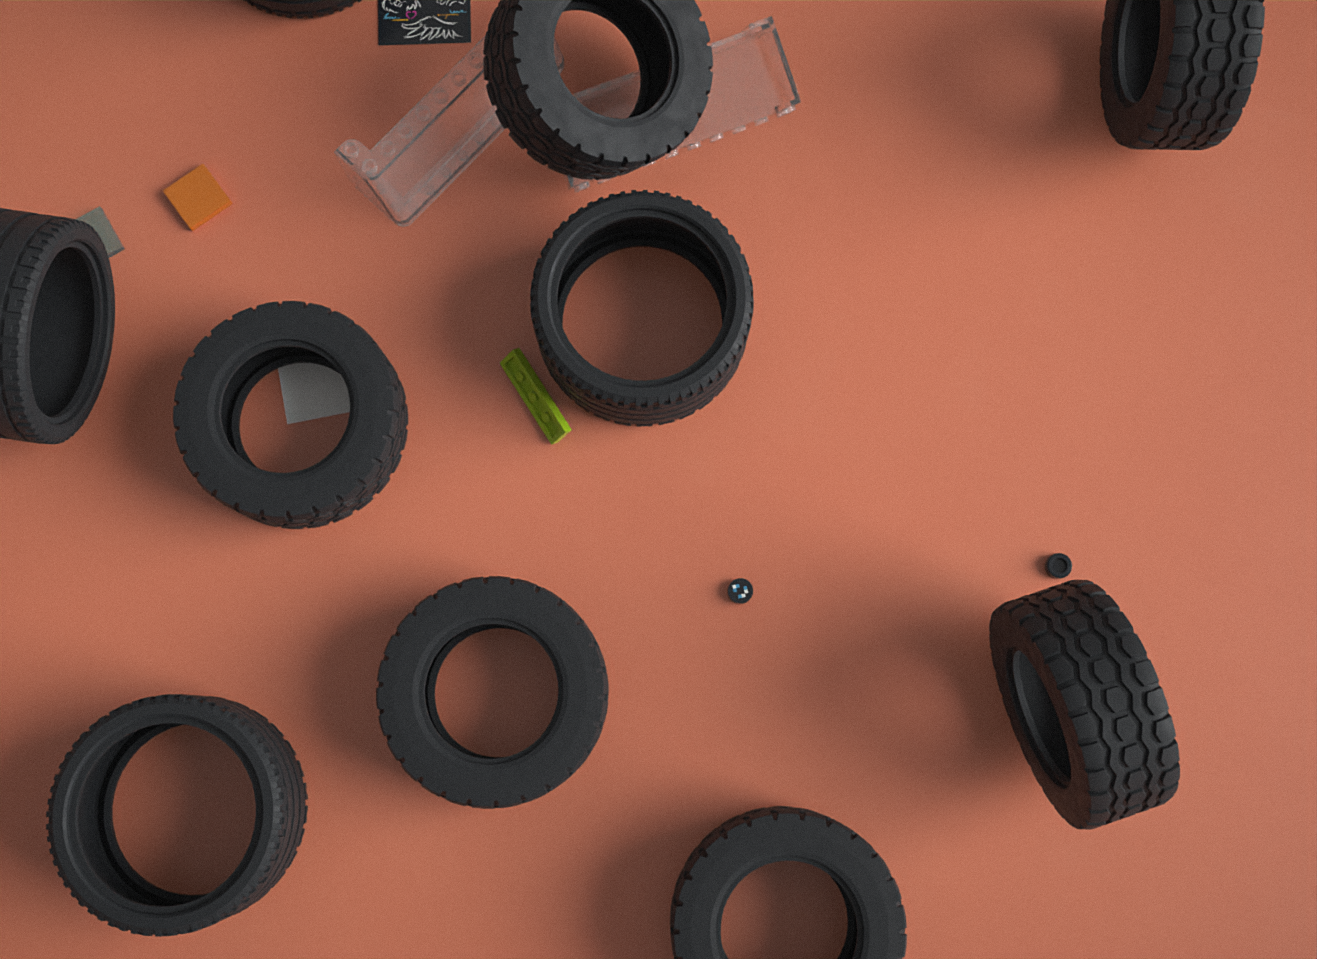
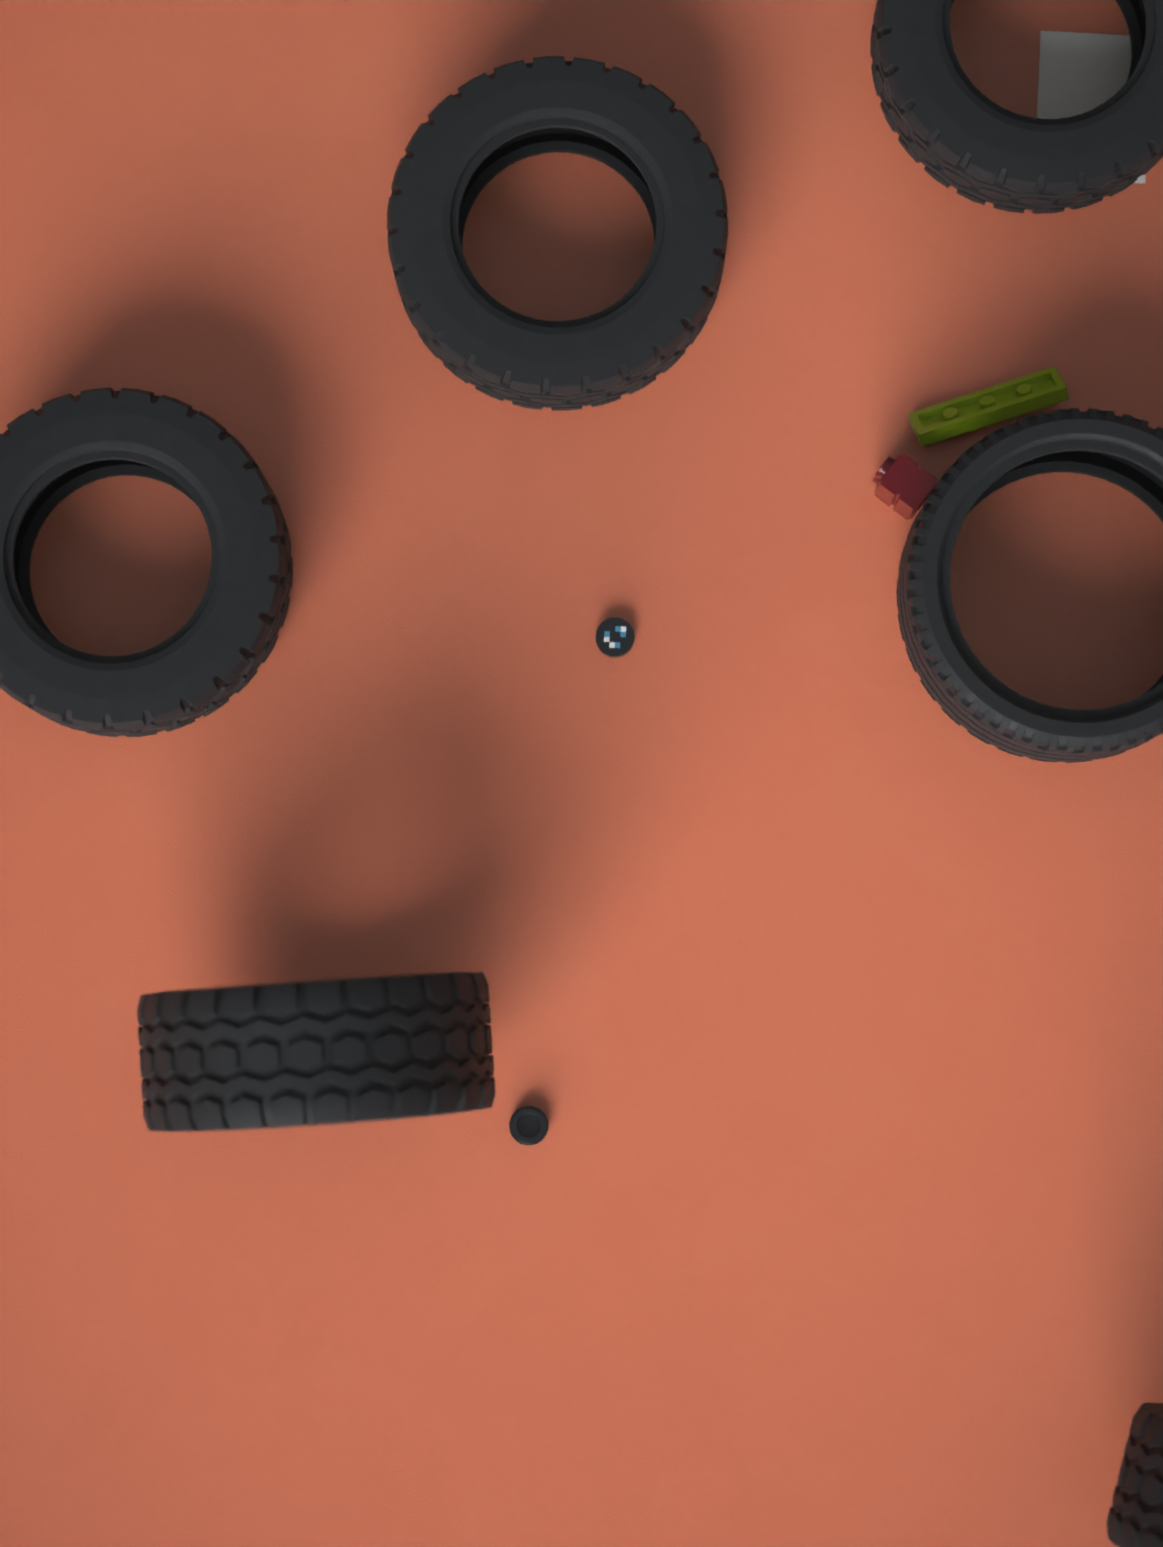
camera: 110 degrees right, 5 degrees up
none -> dark red brick [872,454,937,520]

